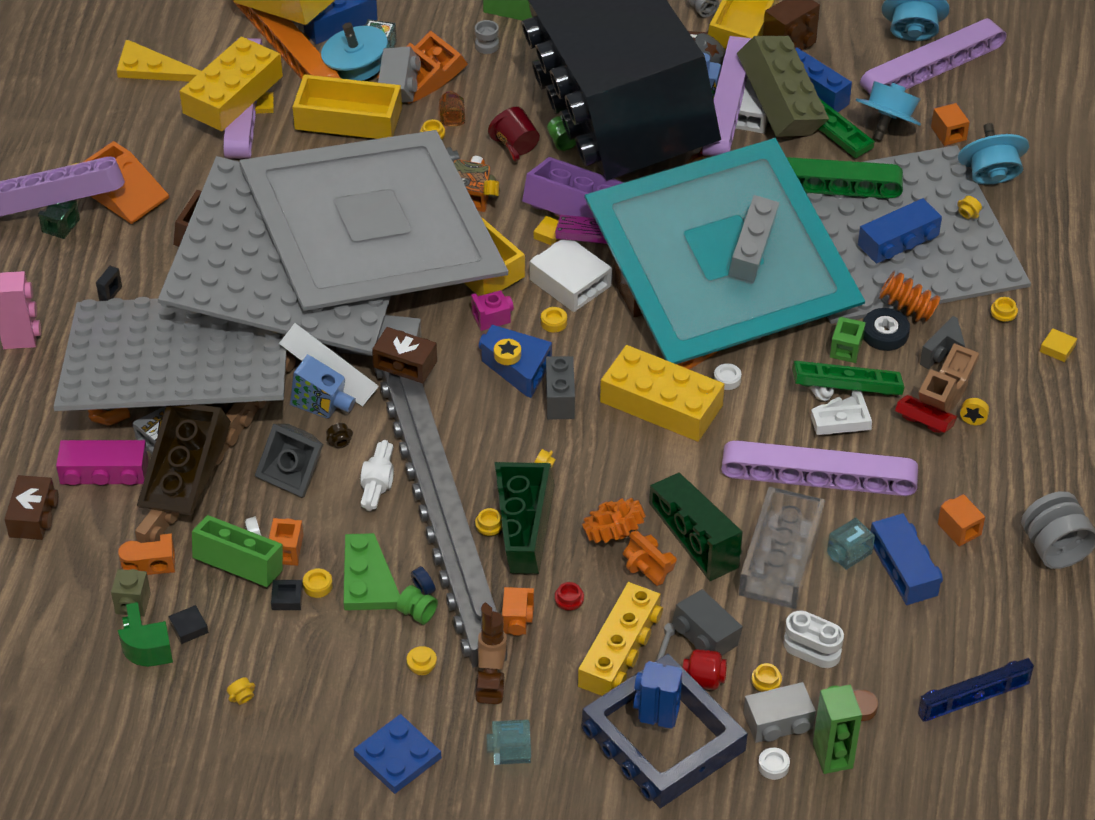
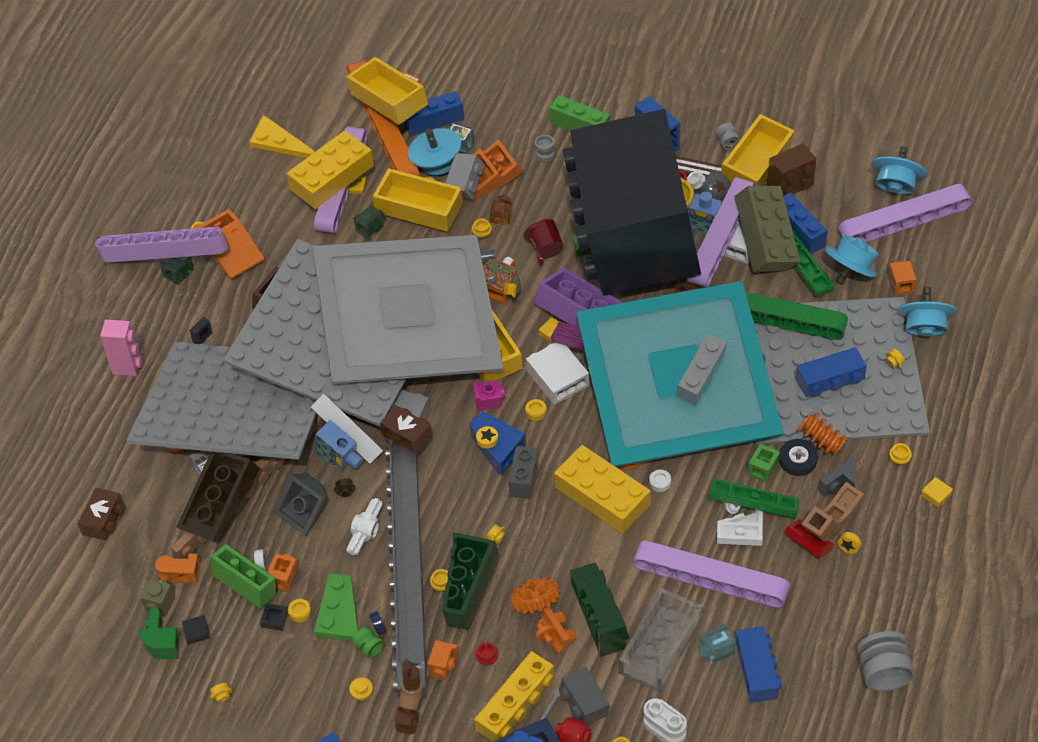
camera: 15 degrees right, 5 degrees up
dark pink brick [56,440,149,485] -> none
orange brick [938,494,985,547] -> none
none -> clear green brick [354,205,386,241]

